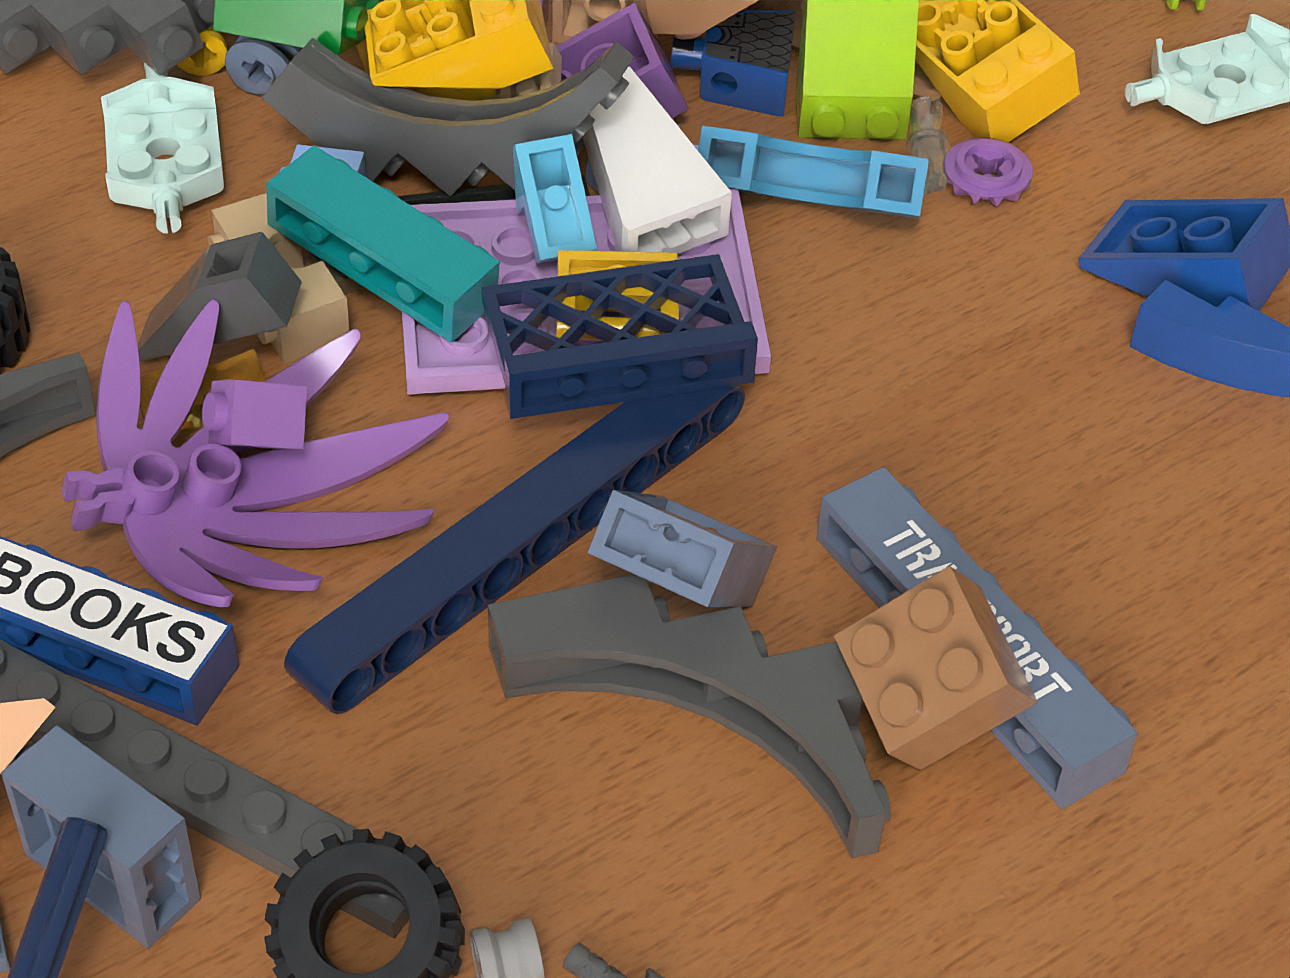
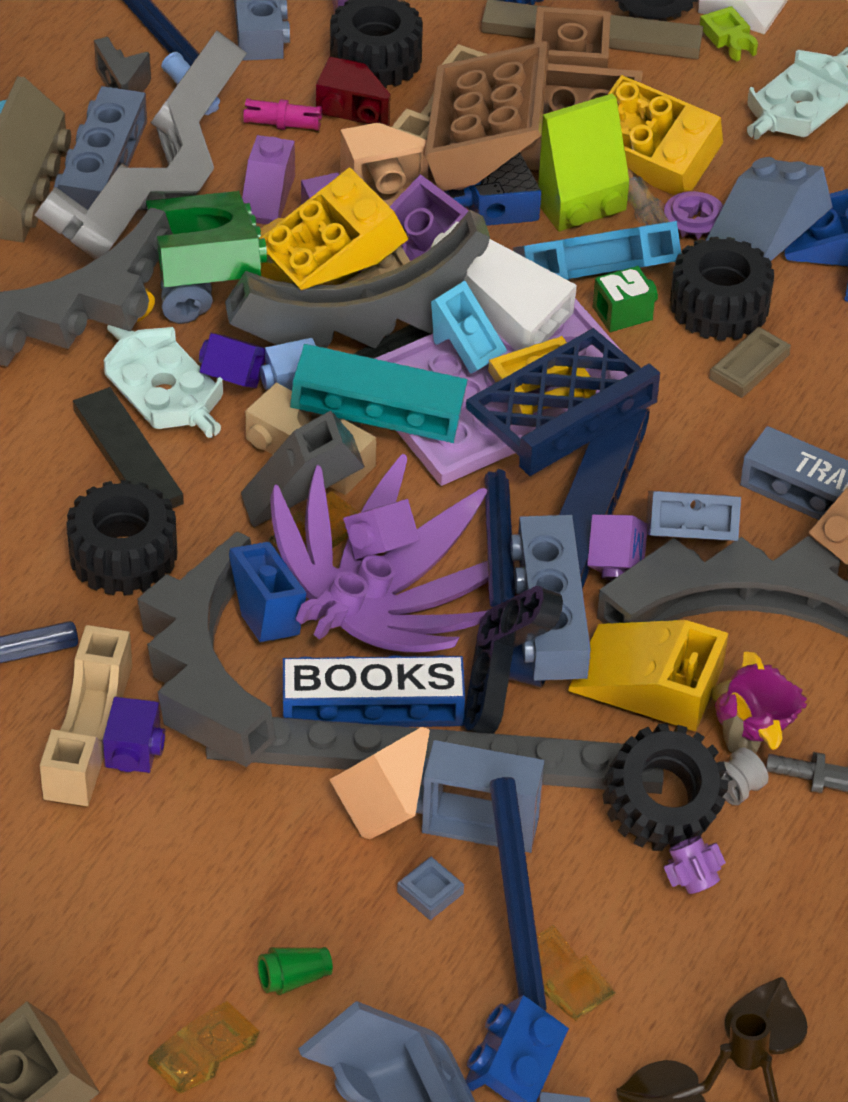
camera: 25 degrees left, 0 degrees up
none -> pearl dark grey tile [73,387,184,508]
none -> dark purple brick [199,333,265,388]
none -> blue slope [229,541,307,642]
none -> black beam [464,586,563,734]
none -> dark blue axle [484,469,515,607]
none -> sand blue brick [510,515,591,681]
none -> yellow slope [568,620,729,732]
none -> medium lavender brick [587,515,648,581]
none -> green brick [592,266,658,332]
none -> black tyre [670,237,774,340]
none -> sand blue slope [706,157,833,261]
none -> dark tan tile [709,326,791,398]
none -> magenta hair [712,651,807,753]

